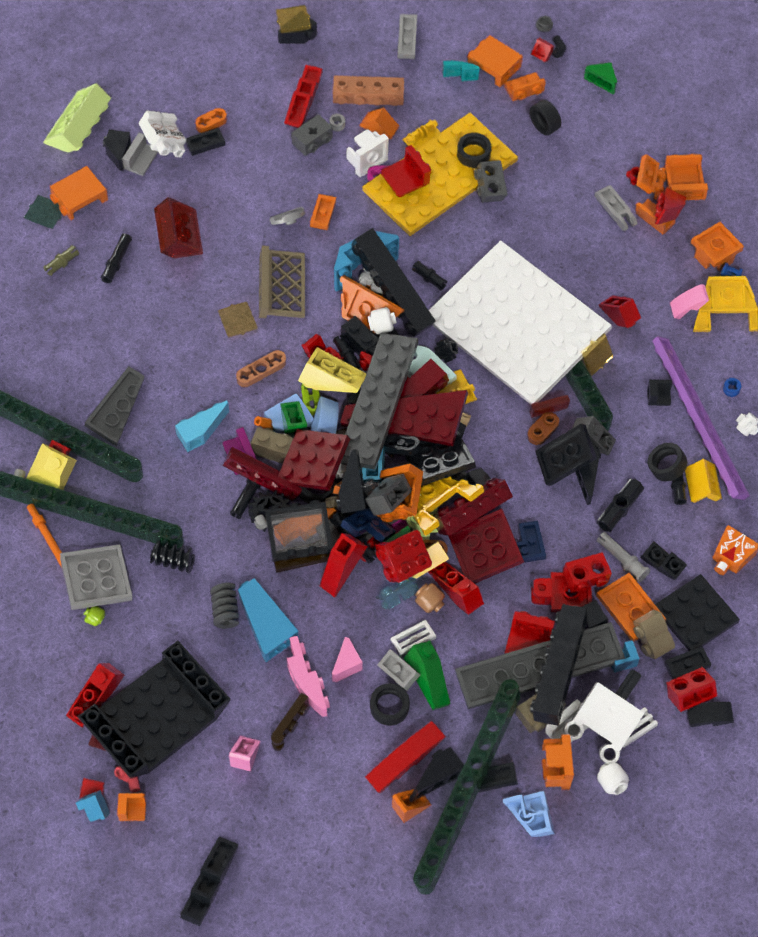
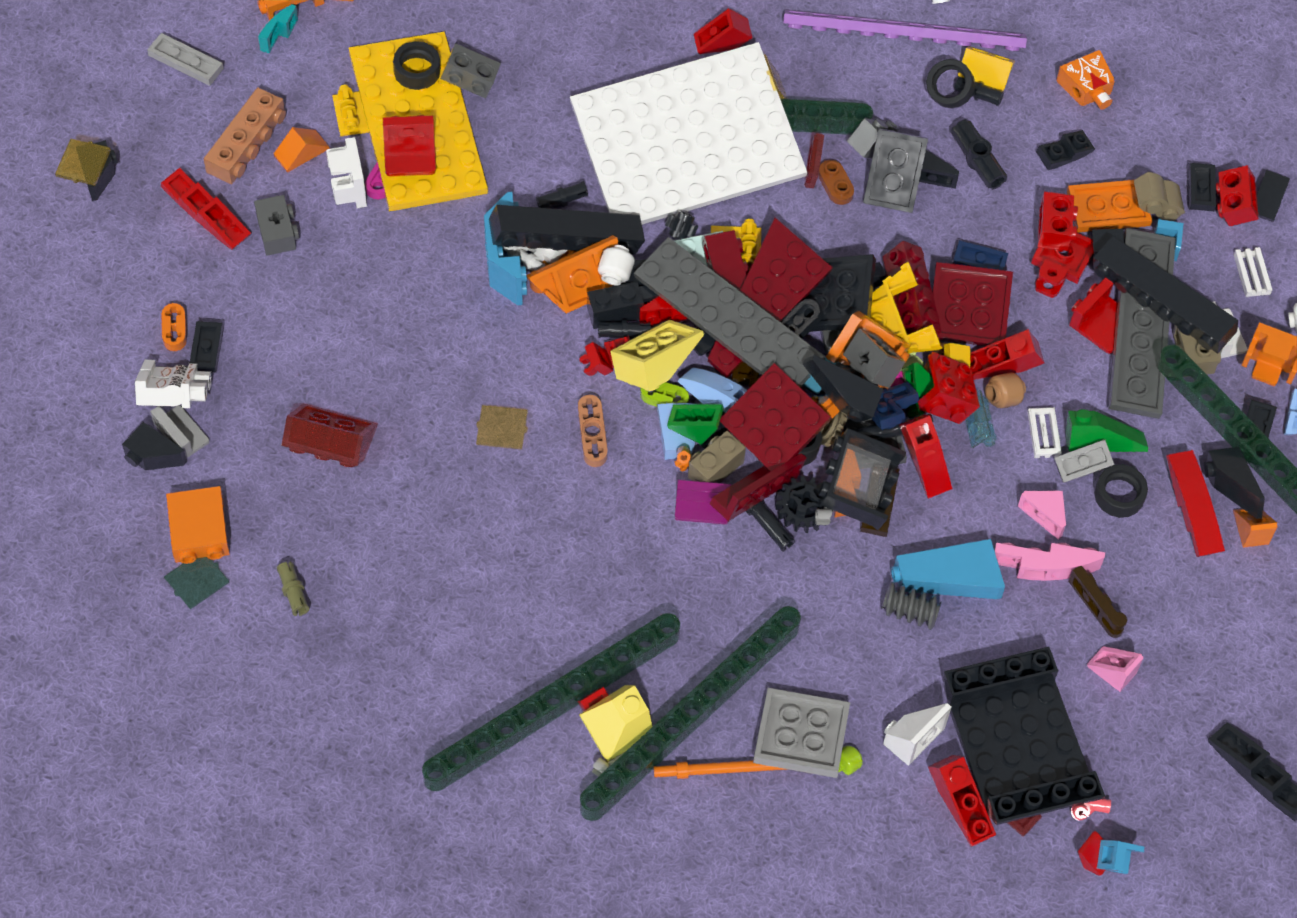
camera: 65 degrees left, 0 degrees up
yellowish green slope [43,83,111,153] -> none
dark grey wing [84,366,145,446] -> none
black pin [100,233,132,284] -> none
orange panel [117,793,146,821] -> none
black piece [150,540,195,573] -> none
medium azure slope [175,400,229,452] -> none
dark tan fence [259,246,305,318] -> none
light grey plate [269,206,305,225] -> none
orange plate [310,194,336,230] -> none
light grey bush [329,114,345,131] -> none
white piece [563,669,644,764] -> none
light grey pin [597,532,650,583] -> none
black panel [647,379,672,406] -> none
black plate [655,574,740,651] -> none
none -> white slope [883,703,951,766]

